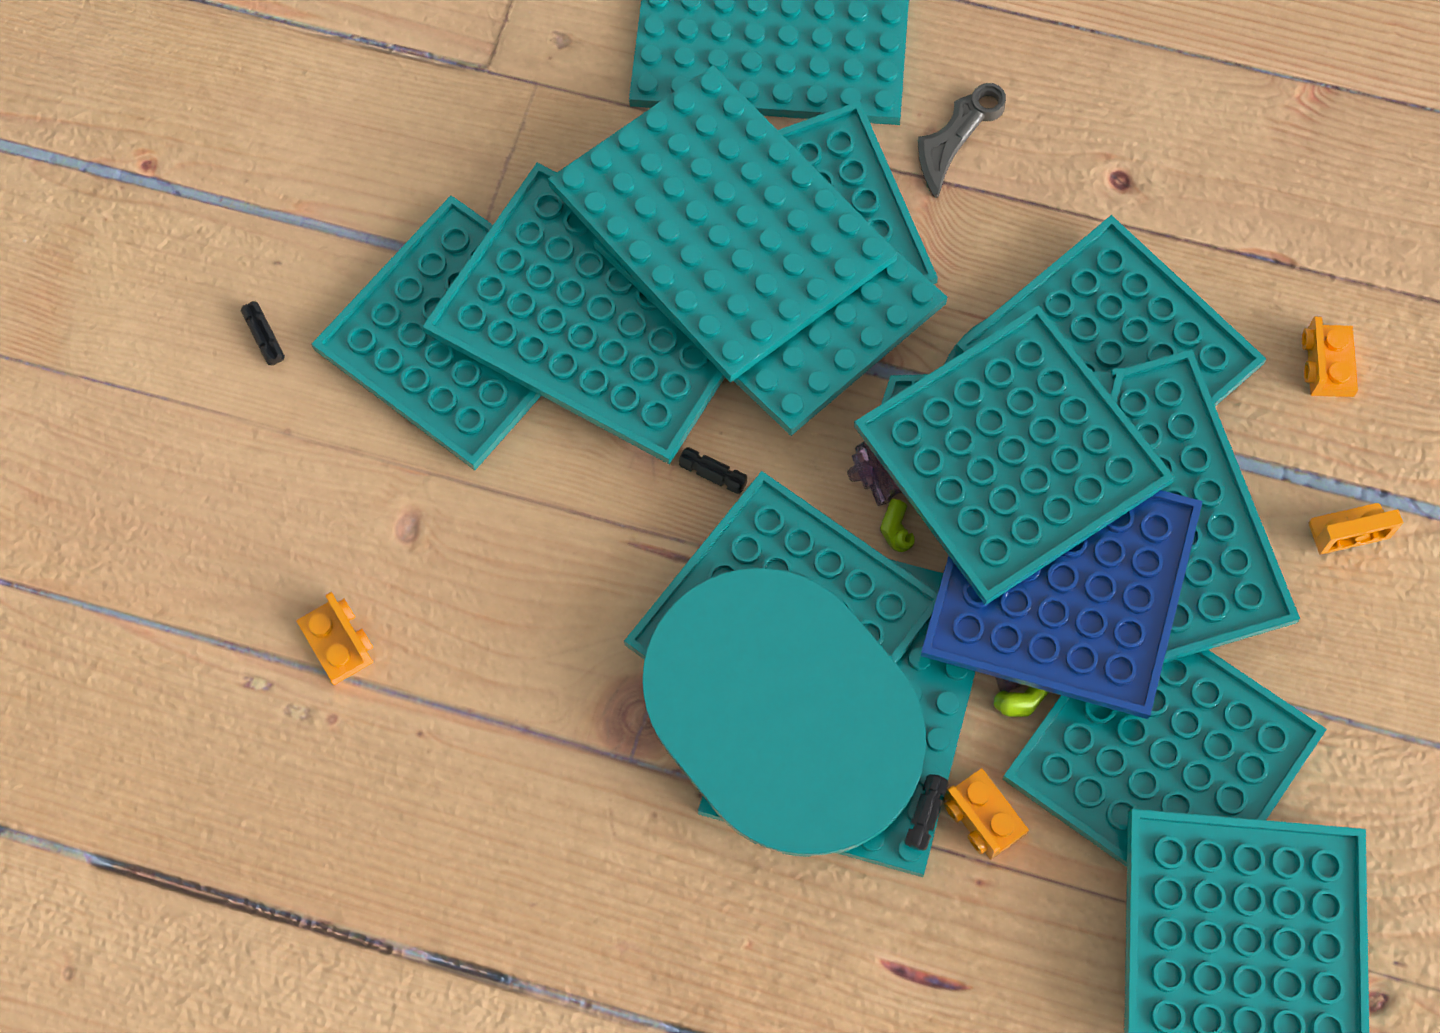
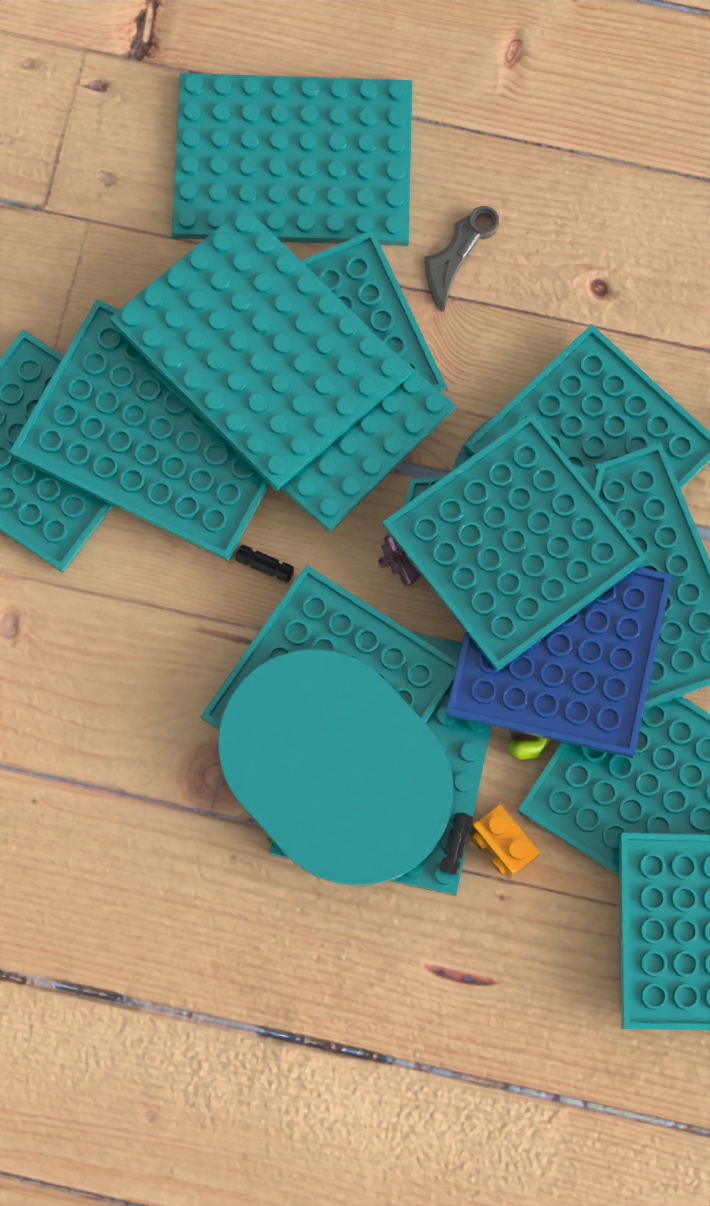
camera: 10 degrees left, 5 degrees up
lime arm [880,499,915,552] -> none

